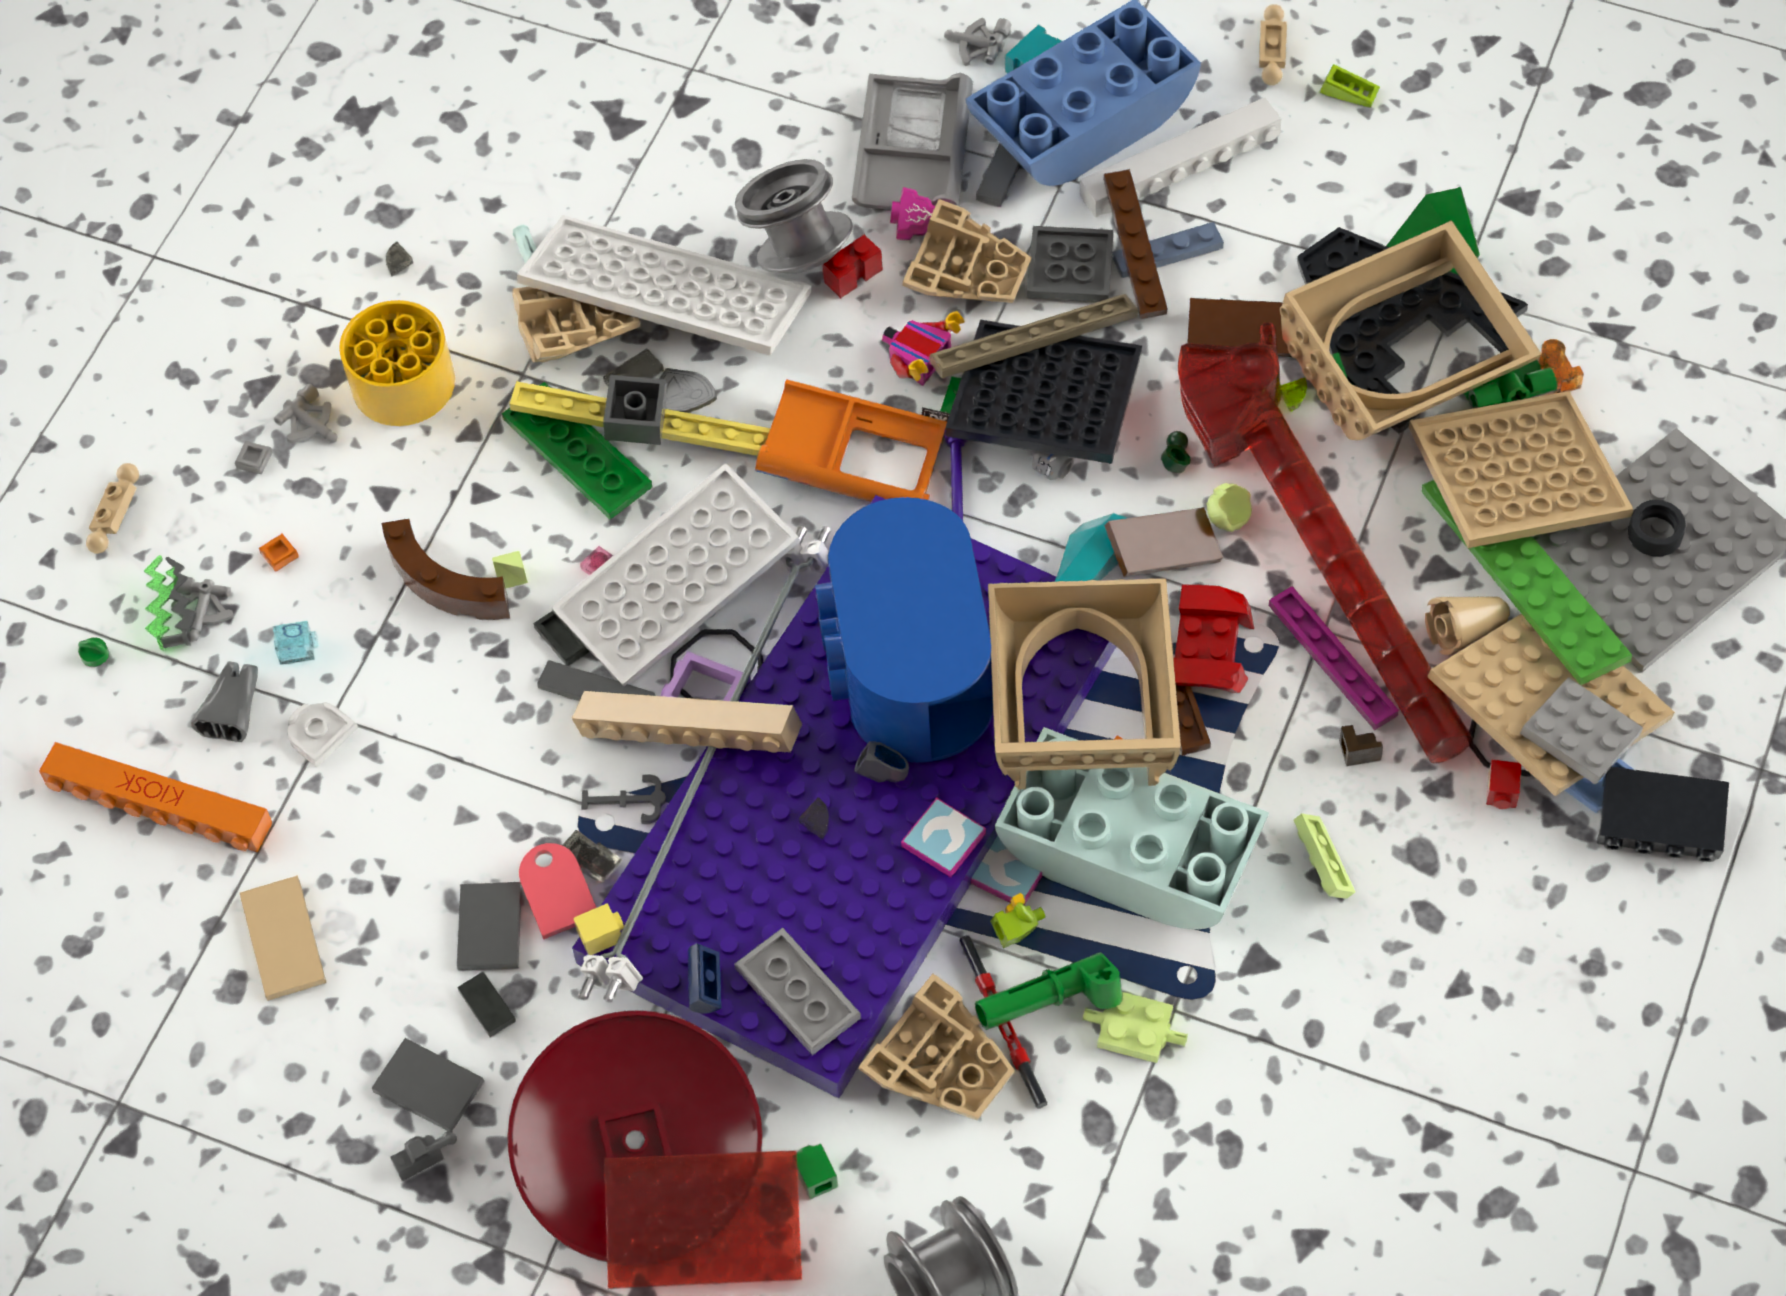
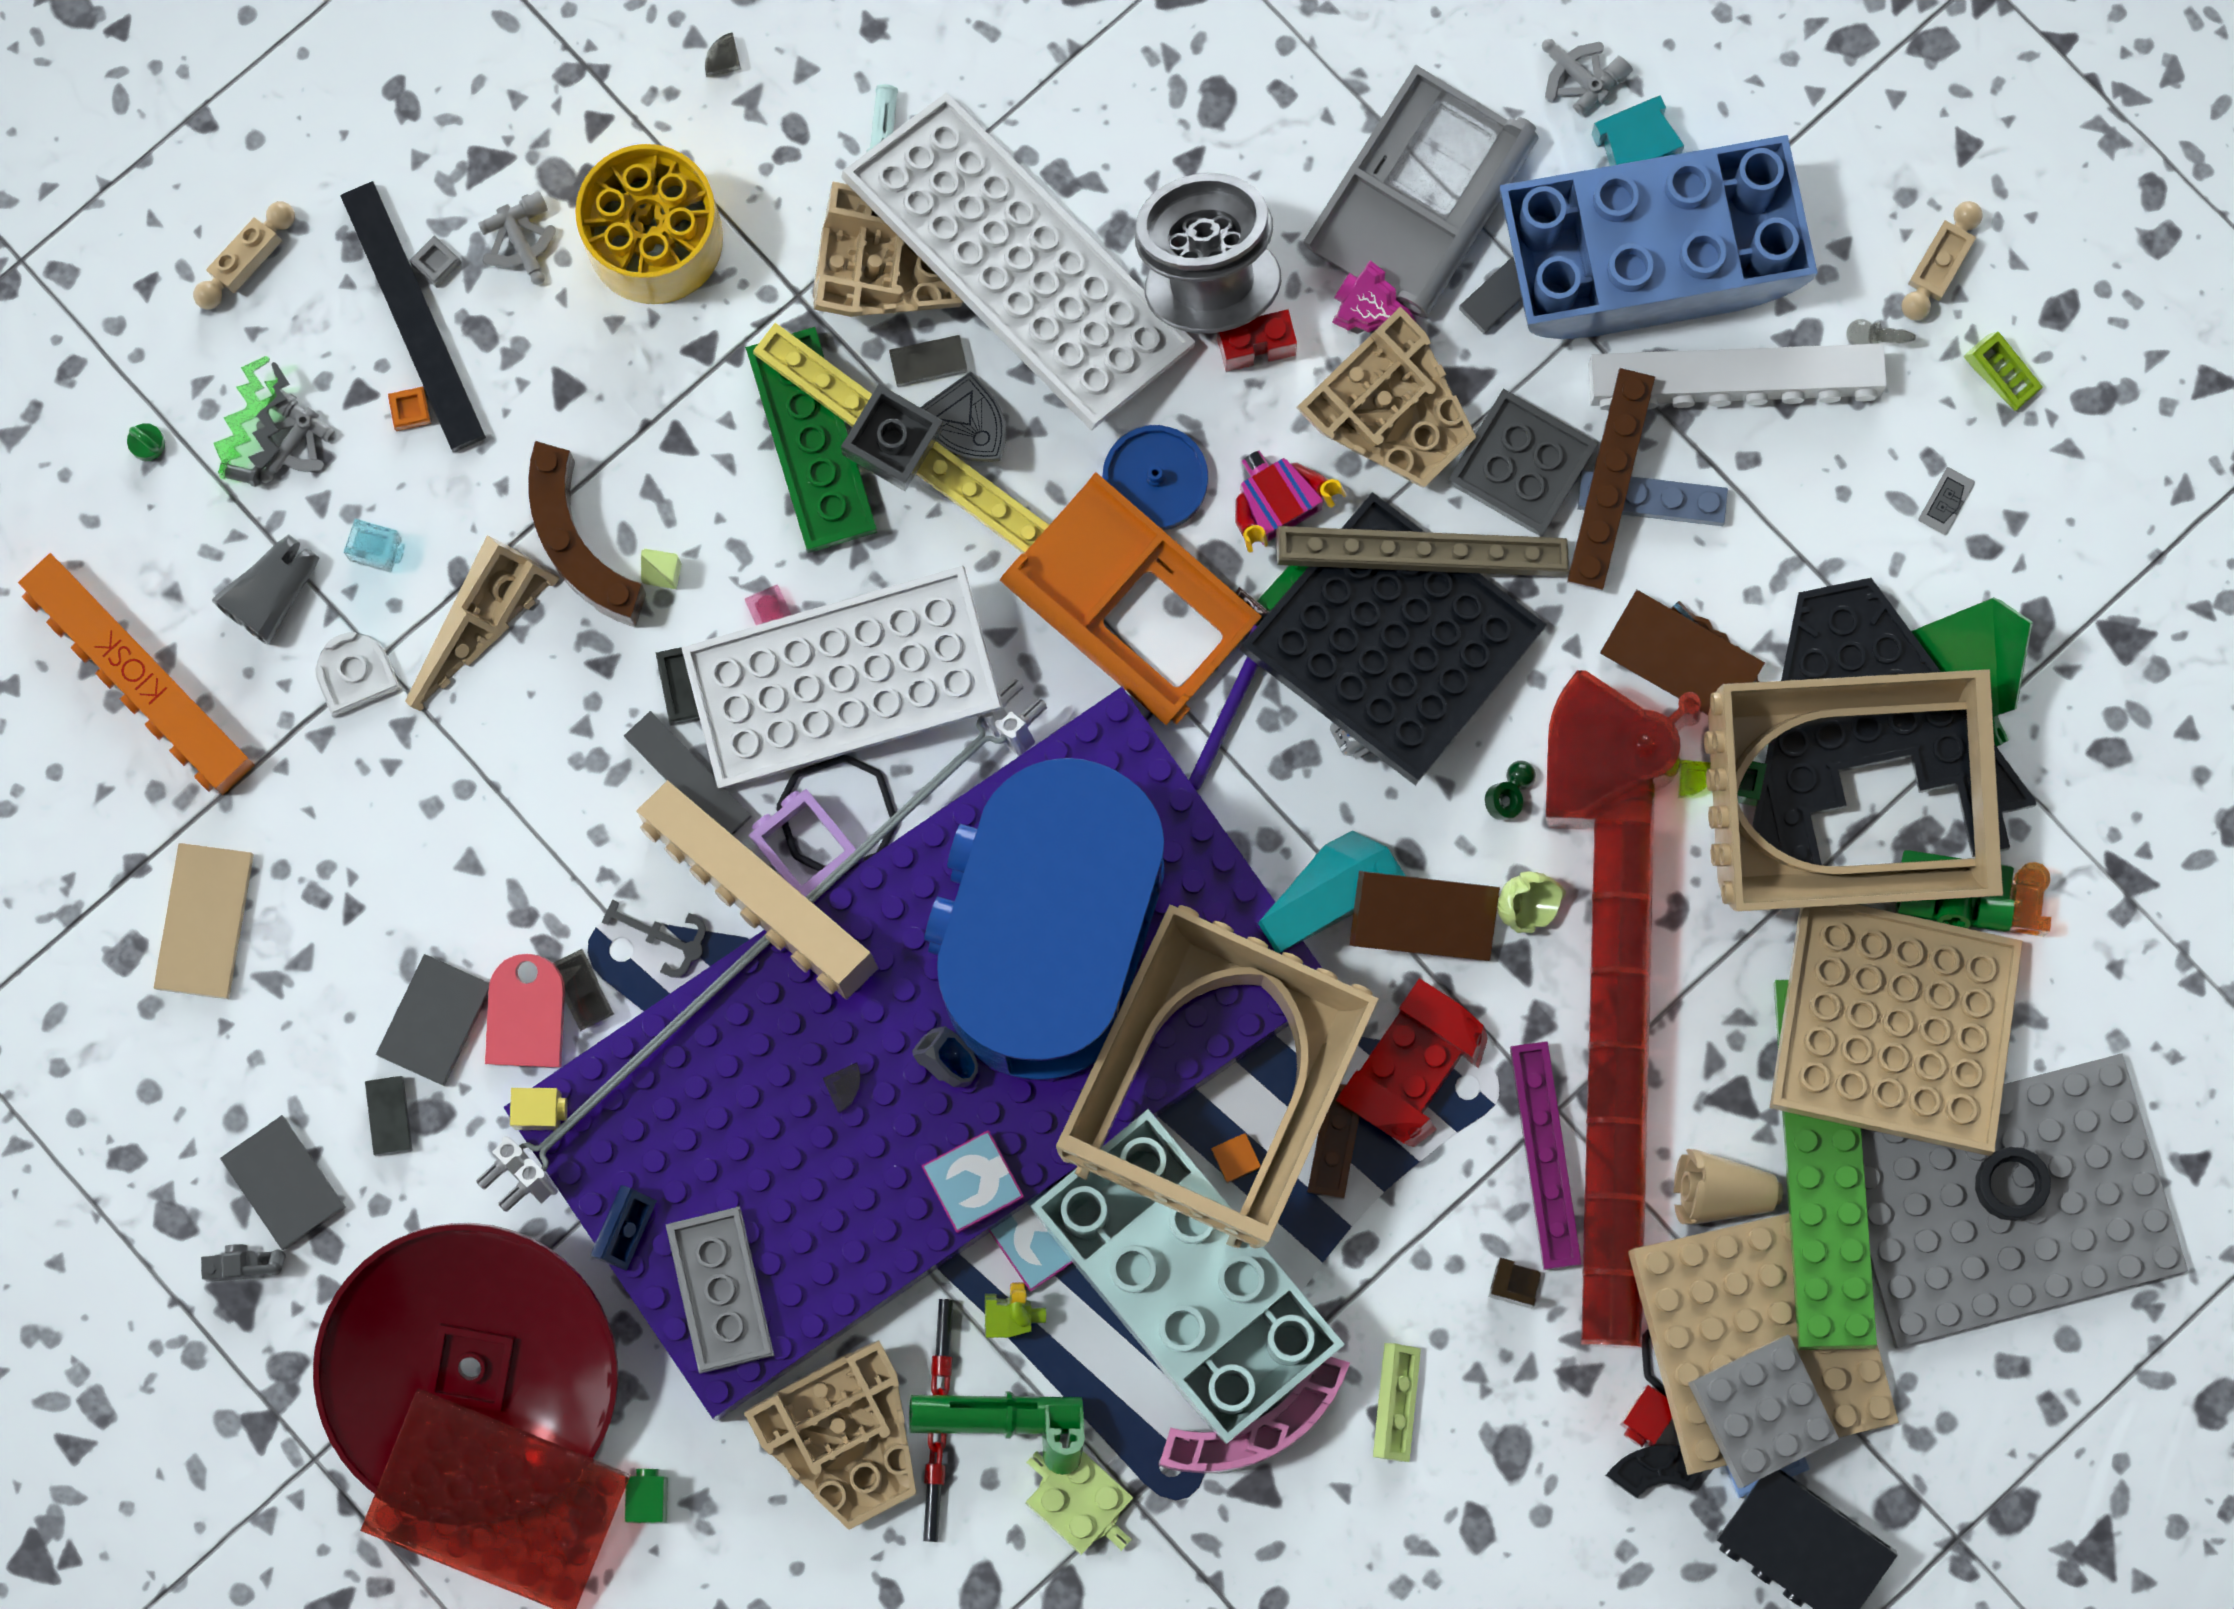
camera: 25 degrees right, 20 degrees up
none -> black tile [340,181,486,452]
none -> tan wedge [405,535,560,711]
none -> blue piece [1102,425,1208,530]
none -> bright pink brick [1159,1351,1350,1473]
none -> black tile [1605,1445,1704,1499]
none -> clear smoke bar [1846,319,1916,345]
none -> sticker [1918,467,1975,535]

